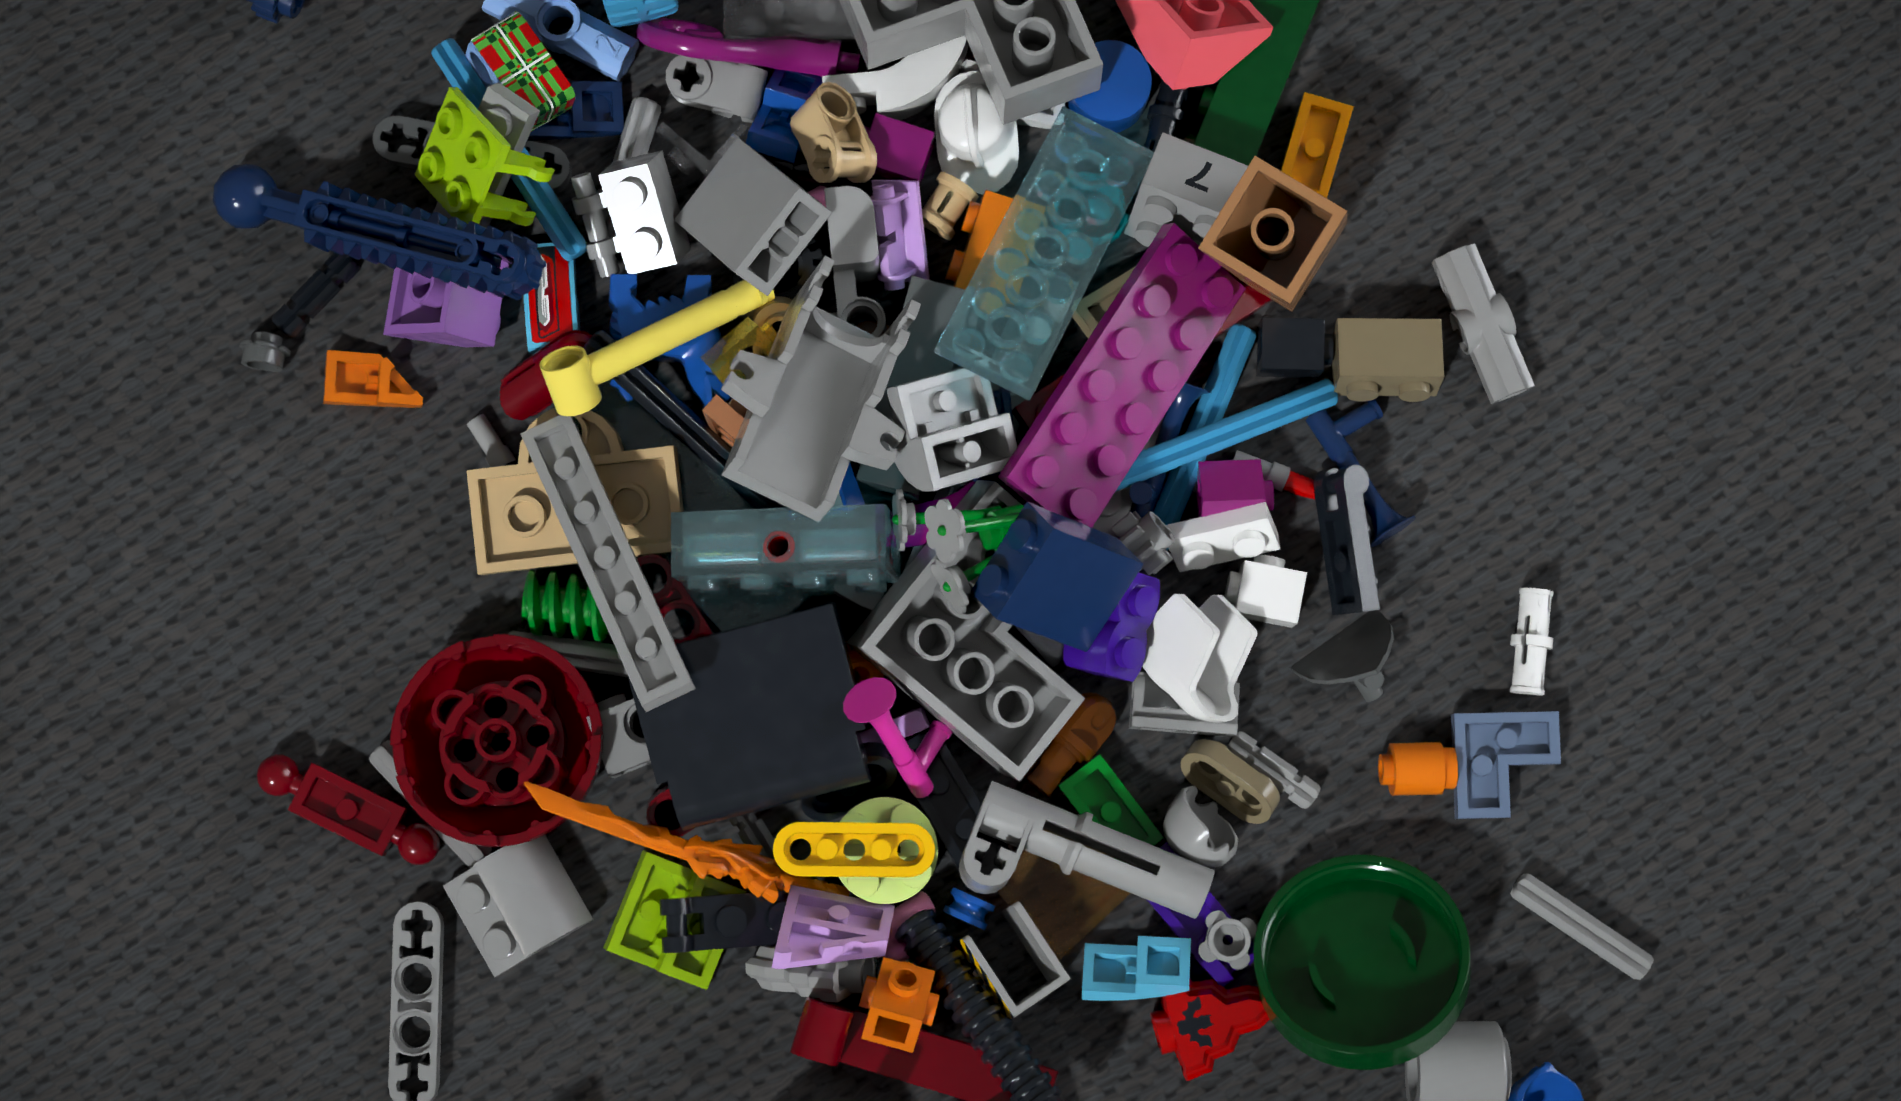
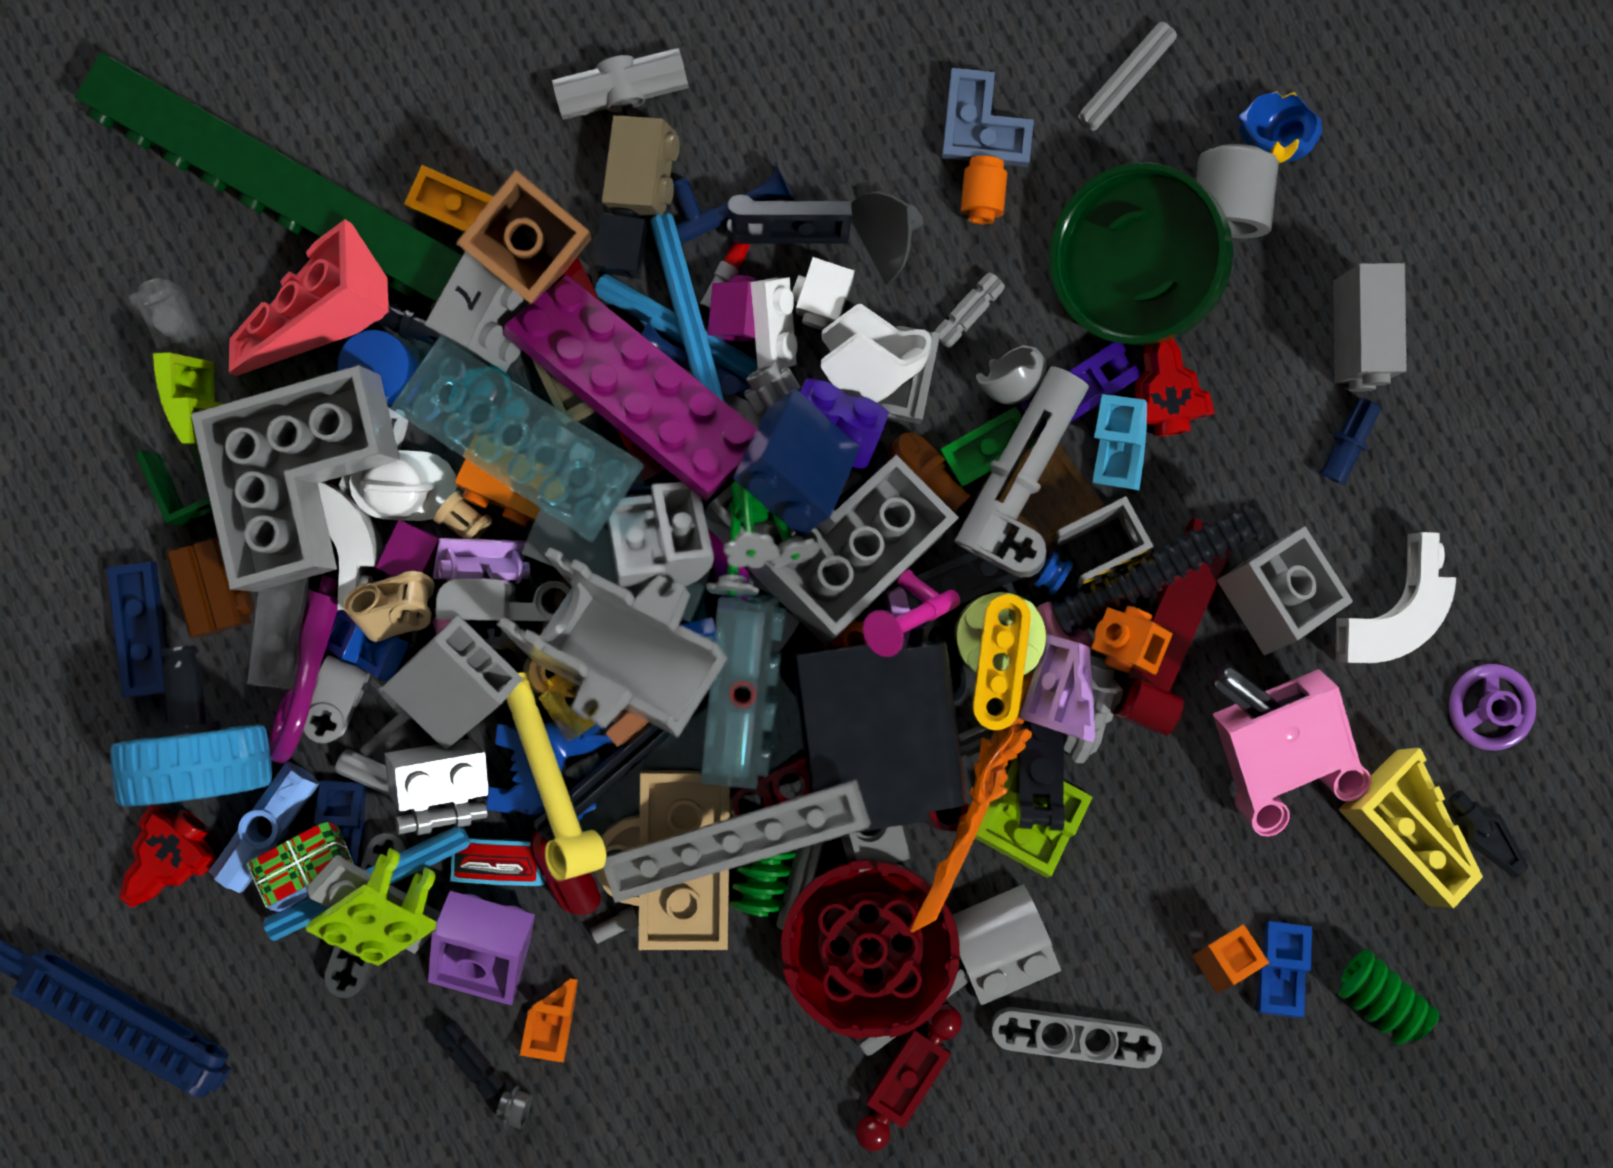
camera: 85 degrees left, 5 degrees up
dark blue gear [213,164,546,300] -> none
dark tan plate [1181,739,1280,824] -> none
light grey plate [1198,910,1257,970] -> none
white pin [1510,588,1553,696] -> none

